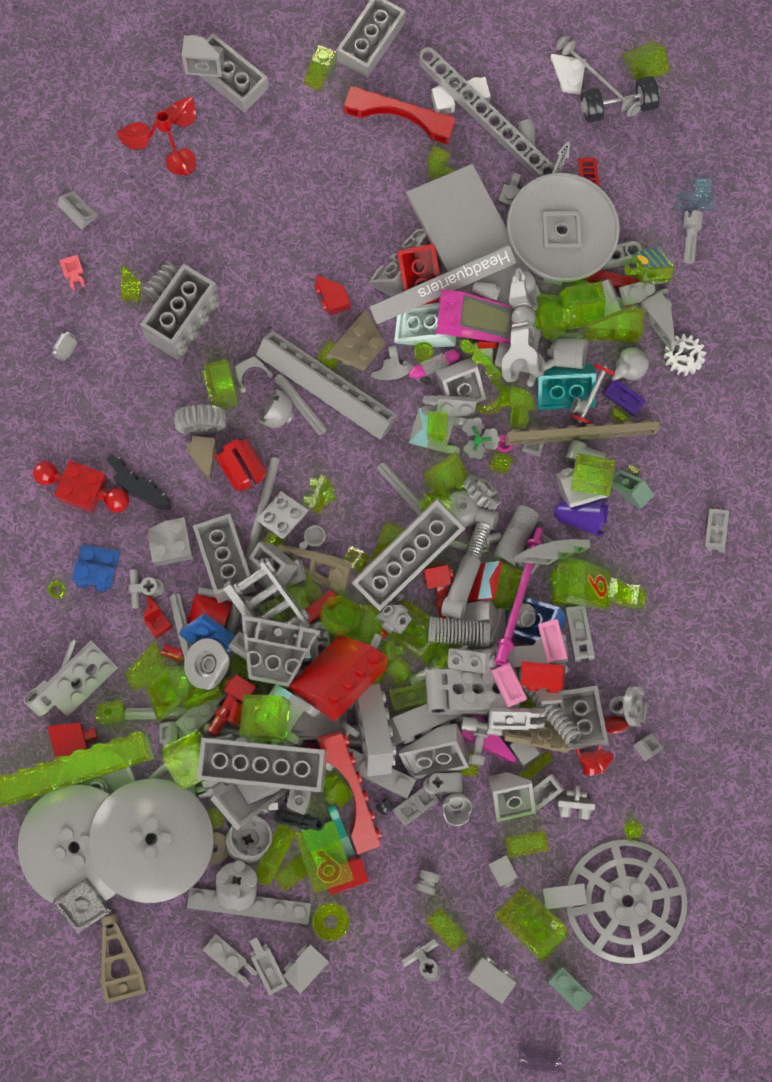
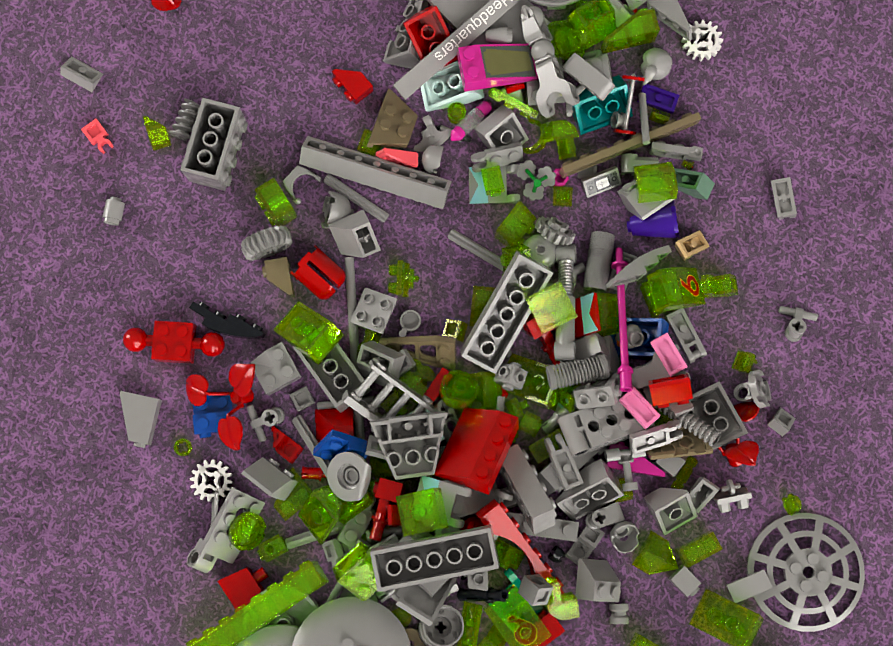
camera: 15 degrees left, 5 degrees up
none -> light grey slope [120,391,162,448]
none -> red plant [186,363,255,450]
none -> white gear [190,459,233,502]
none -> clear neon green tile [229,512,266,551]
none -> light grey slope [241,457,298,501]
none -> clear neon green slope [273,301,344,365]
none -> light grey tile [289,386,315,412]
none -> light grey slope [328,209,381,258]
none -> coral slope [376,148,418,169]
none -> light grey hair [422,145,444,174]
none -> light grey brick [518,574,554,606]
none -> clear neon green tile [525,281,578,334]
none -> light grey hinge [544,433,583,491]
none -> clear neon green brick [544,576,580,620]
none -> light grey beam [562,53,615,101]
none -> light grey slope [575,558,621,602]
none -> tile [581,166,622,198]
none -> clear neon green slope [632,531,679,575]
none -> light grey bar [638,92,650,145]
none -> light grey hinge [649,141,703,161]
none -> tan slope [674,230,710,261]
none -> clear neon green tile [731,351,758,373]
none -> light grey piece [779,306,818,342]

